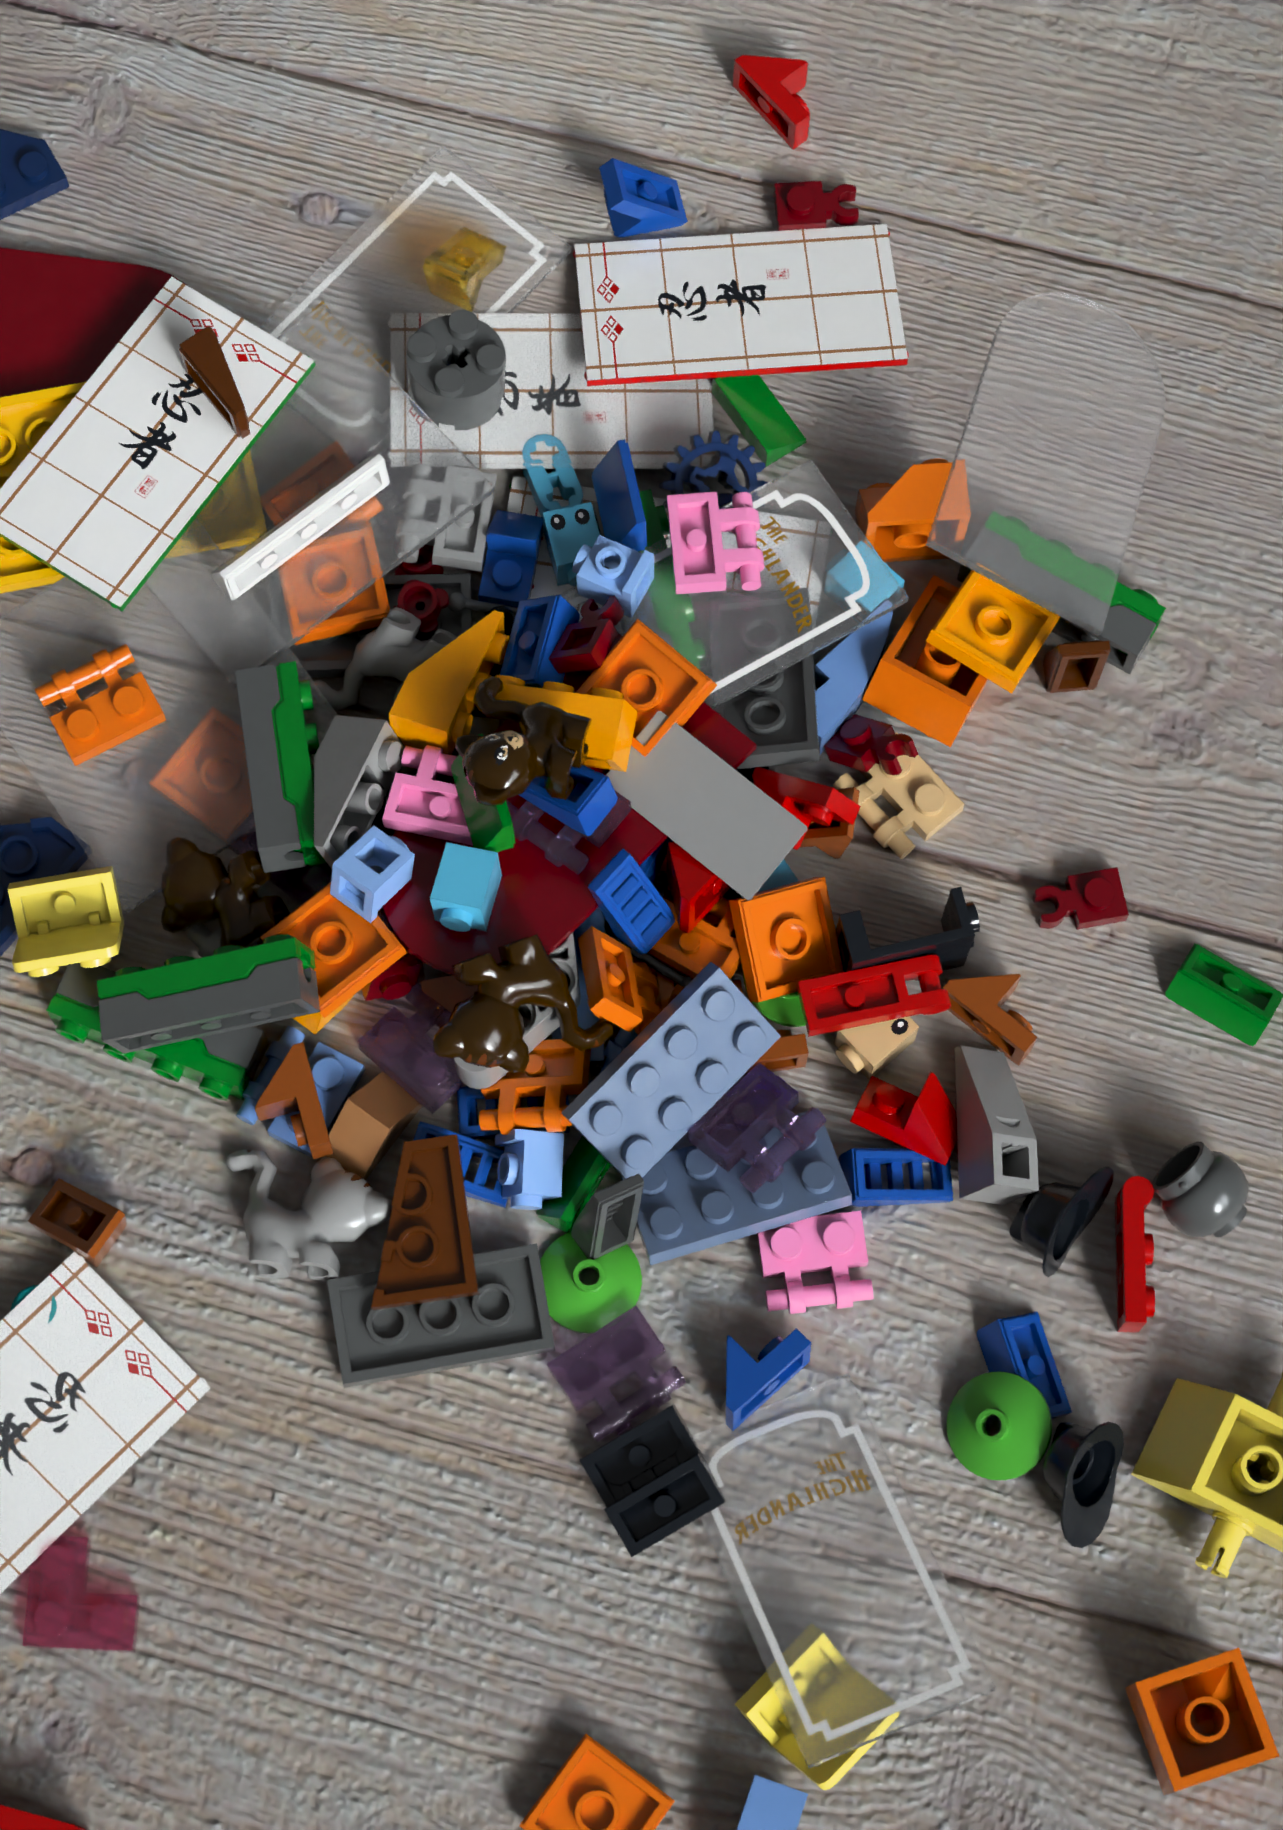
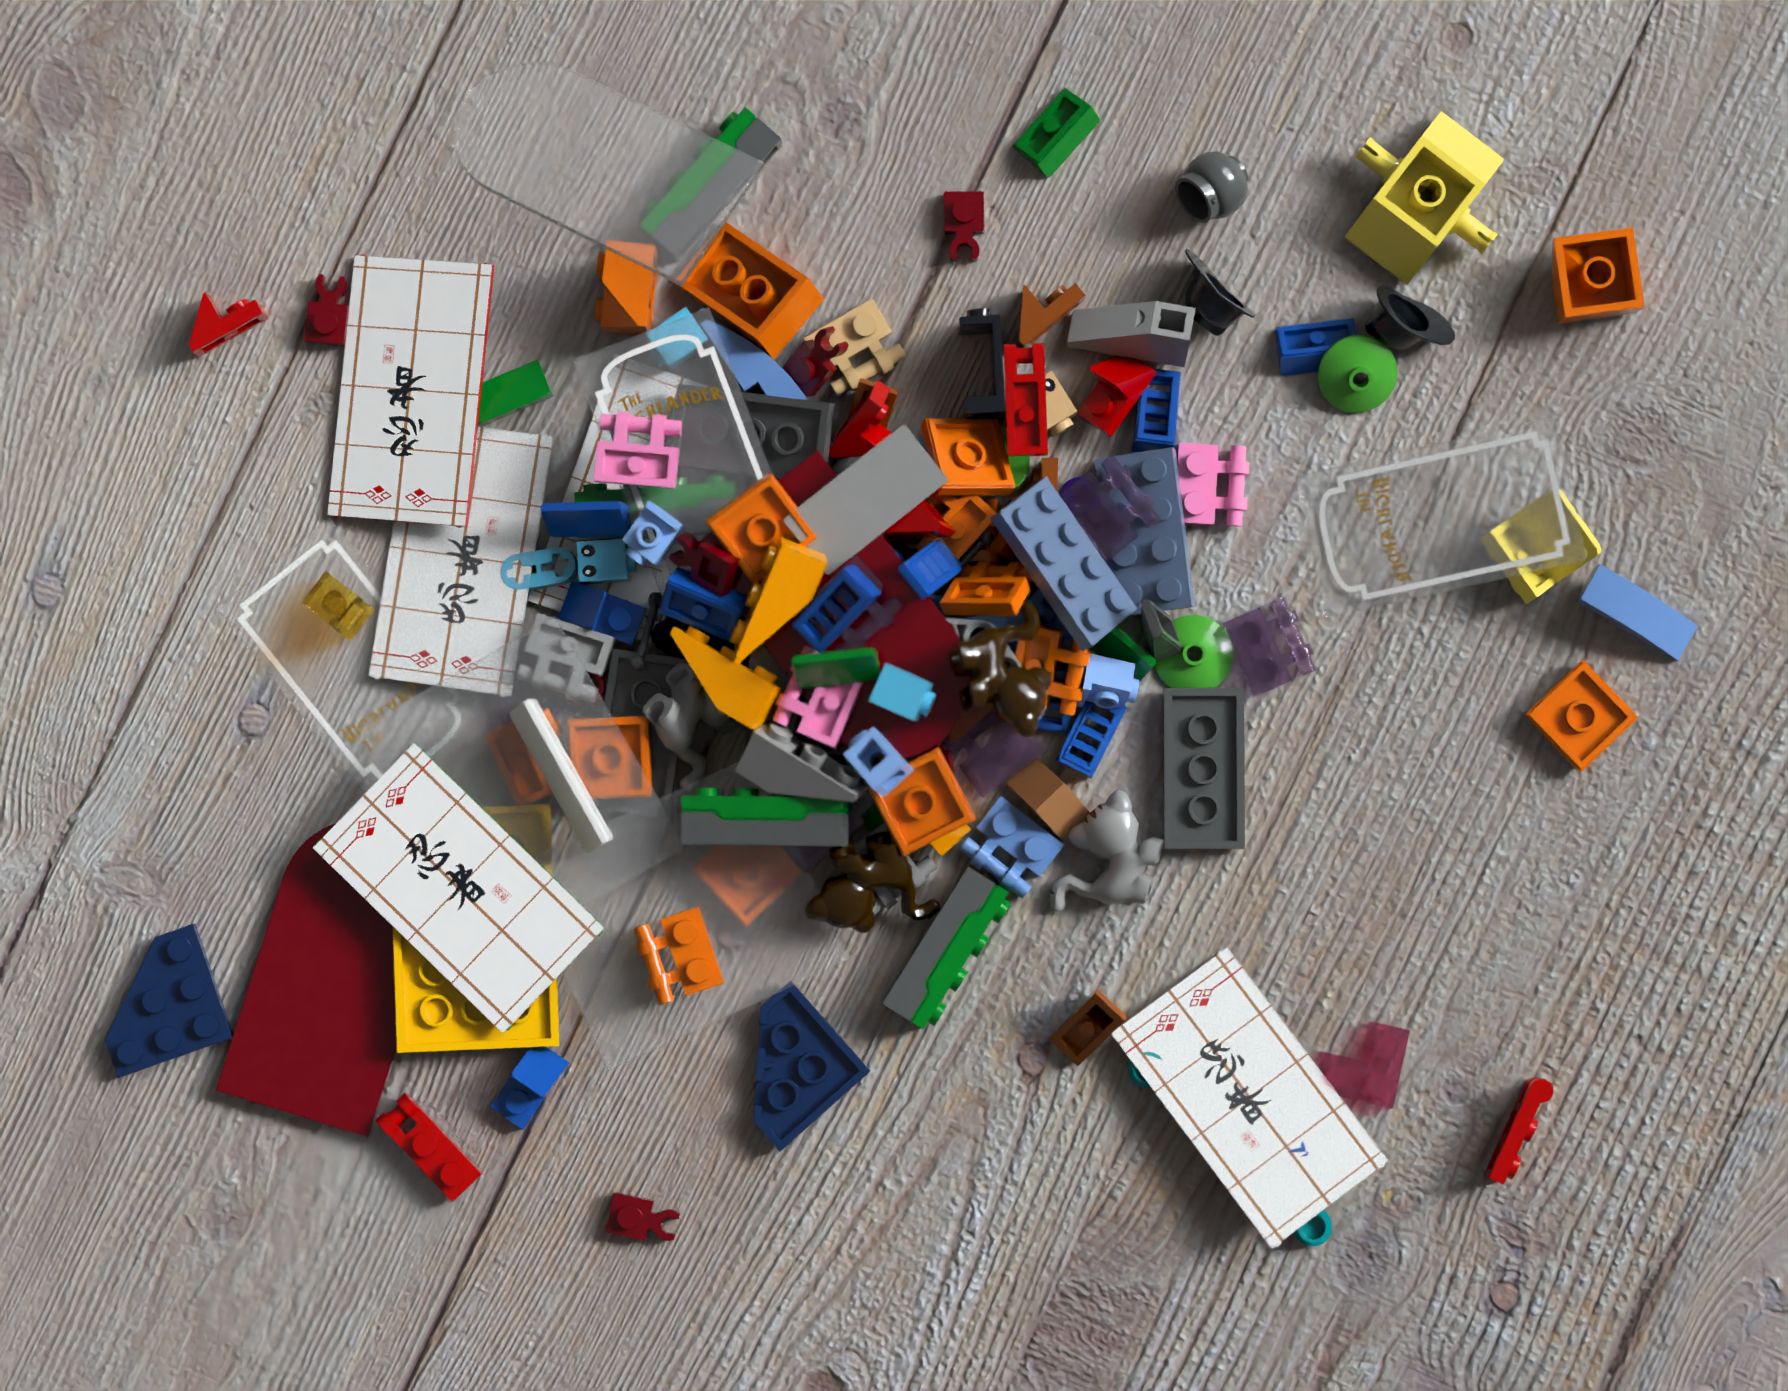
camera: 80 degrees left, 15 degrees up
light yellow bracket [8,866,124,977] -> none
dark grey piece [97,934,320,1054] -> none
reddish brown slope [179,326,251,439] -> none
dark orange slope [255,1042,334,1160] -> none
reddish brown wing [371,1134,479,1310] -> none
dark red plate [393,579,449,634] -> none
dark grey brick [407,310,506,430] -> none
dark brown animal [455,676,592,806] -> none
black slope [580,1404,726,1557] -> none
blue slope [599,158,688,238] -> none
dark blue gear [659,431,769,536] -> none
blue slope [725,1328,811,1431] -> none
light orange plate [926,564,1061,694] -> none
reddish brown slope [1043,640,1110,693] -> none
red plate [1114,1176,1155,1332] -> none

